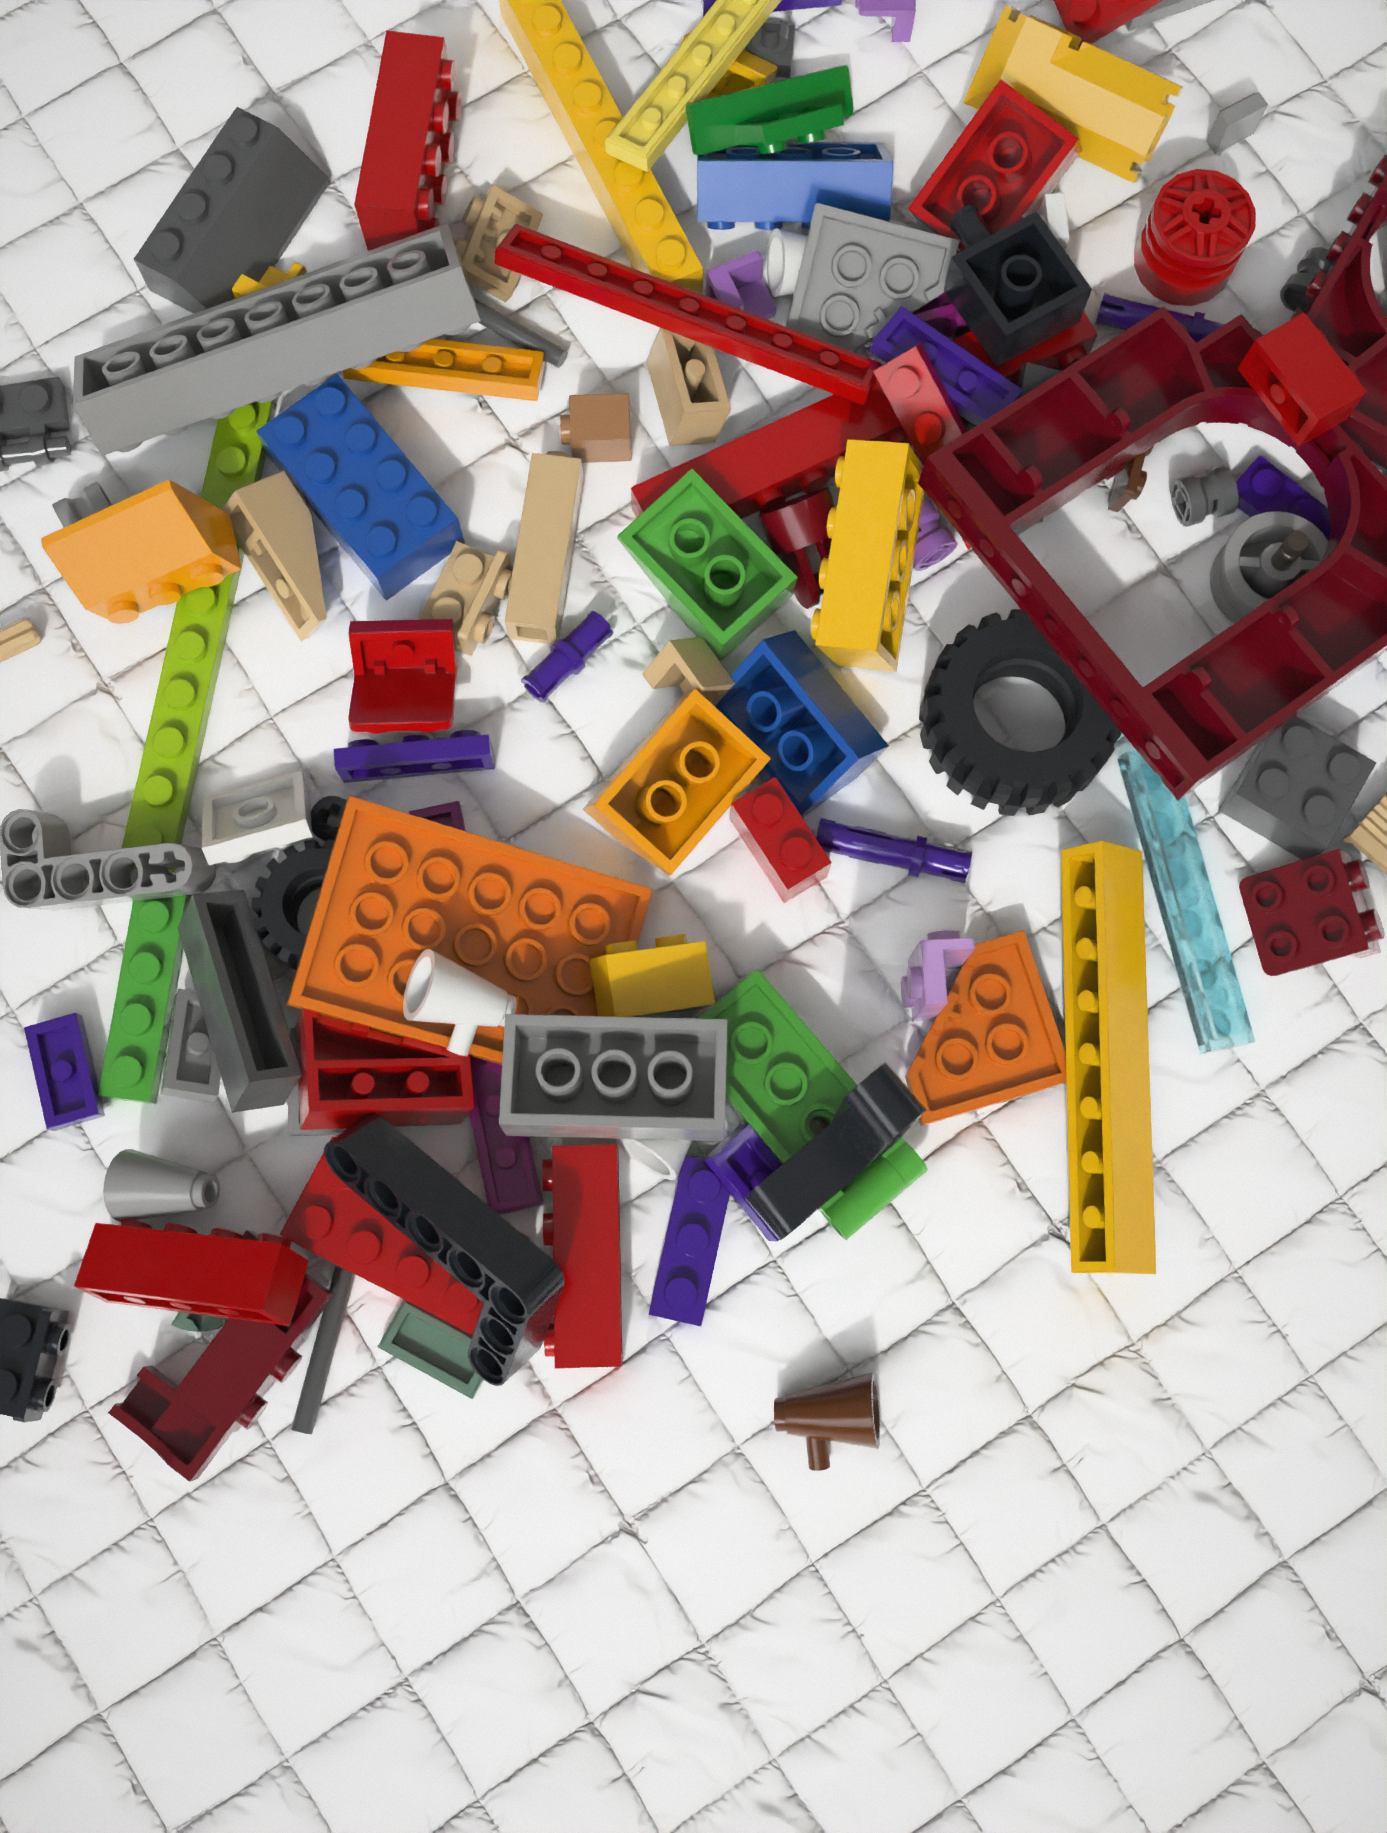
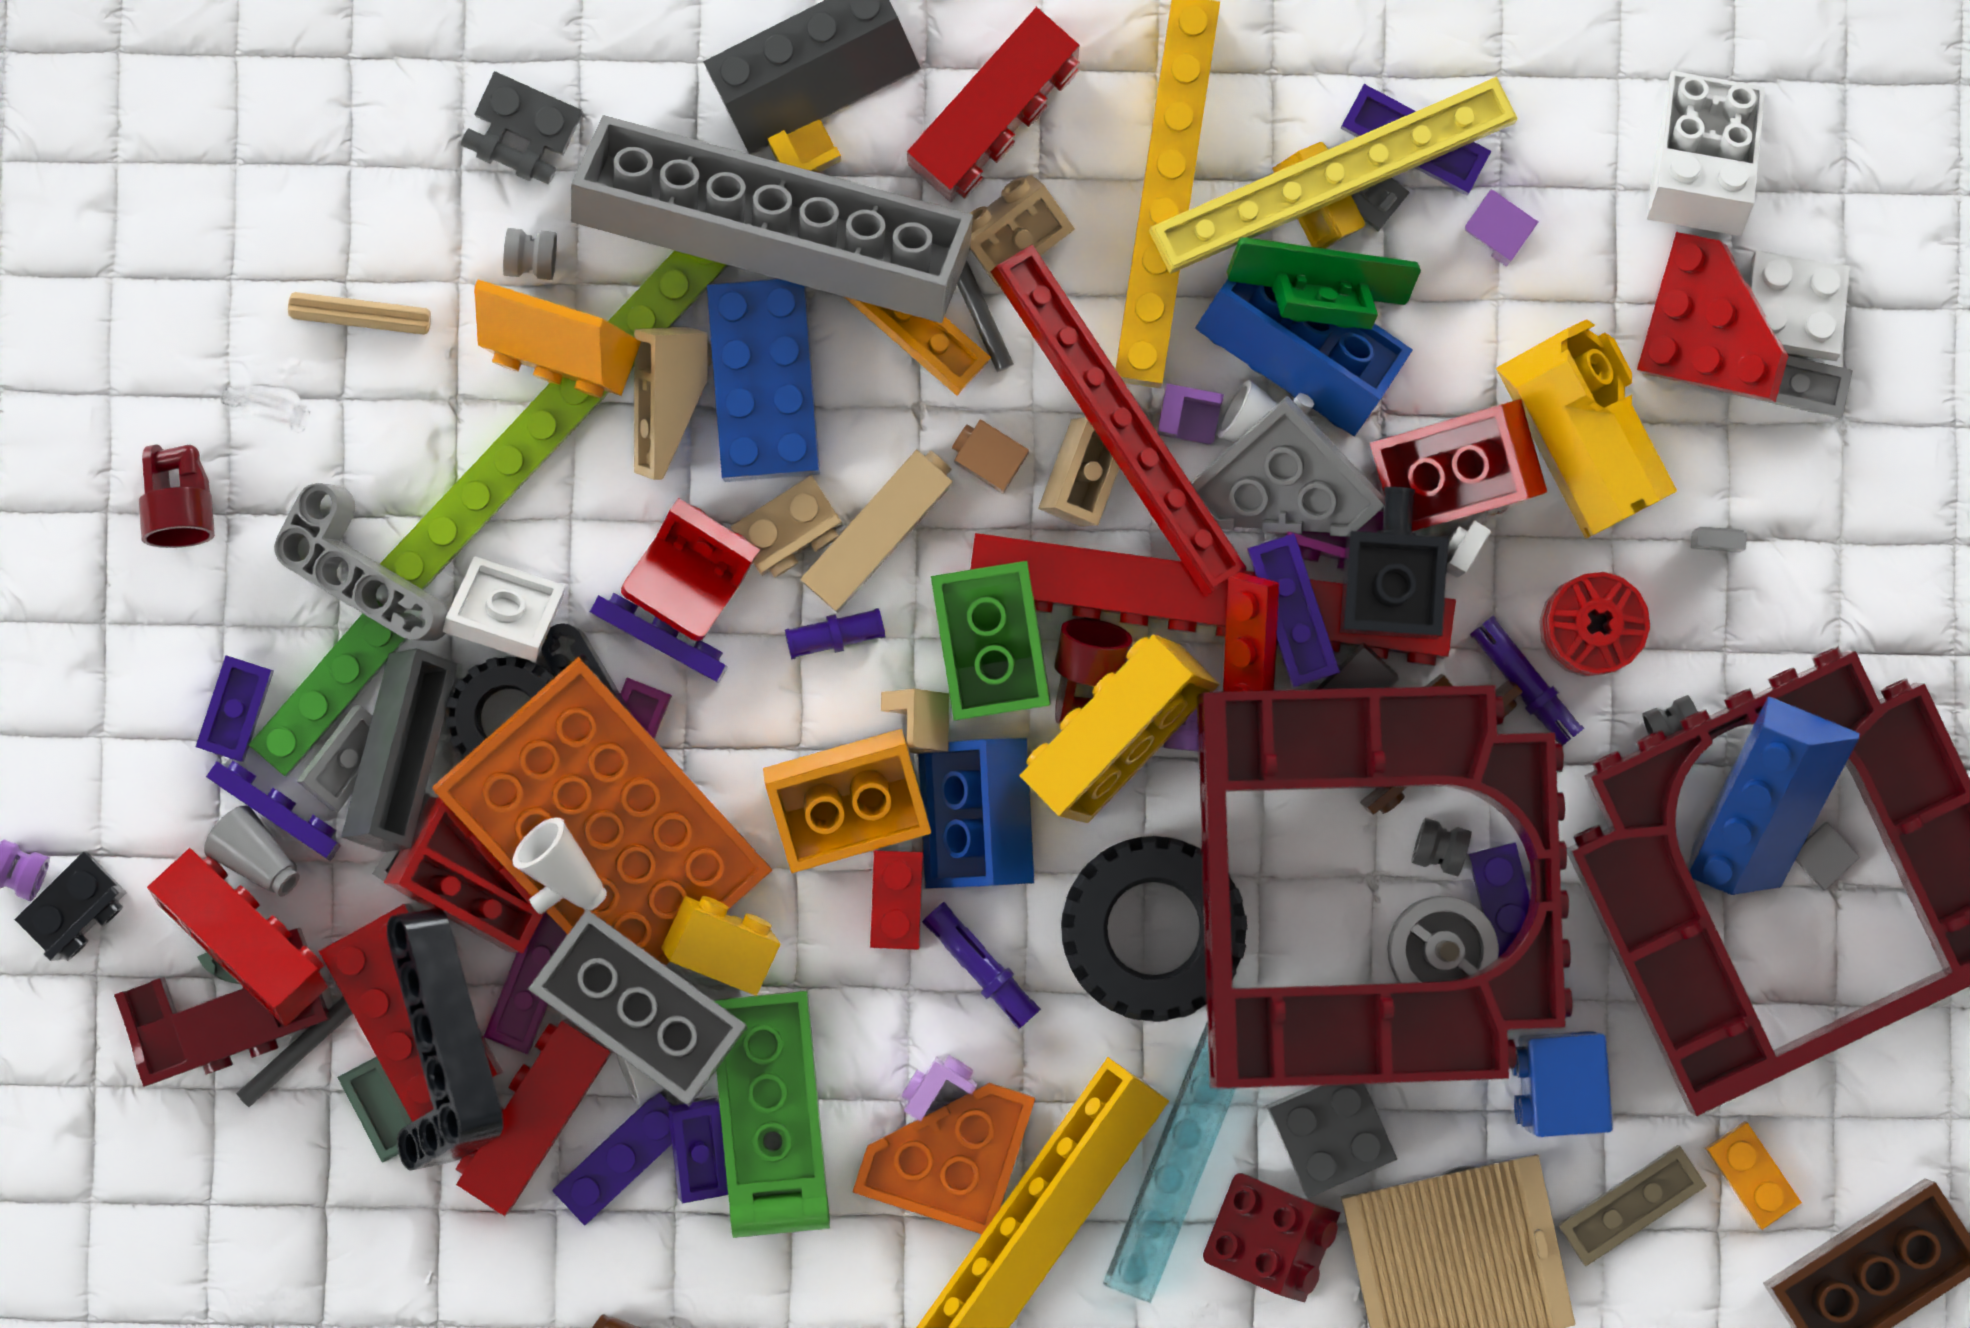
camera: 35 degrees right, 10 degrees up
black beam [745,1062,927,1241] -> none
red brick [1237,313,1367,447] -> none
none -> dark purple plate [206,760,341,861]

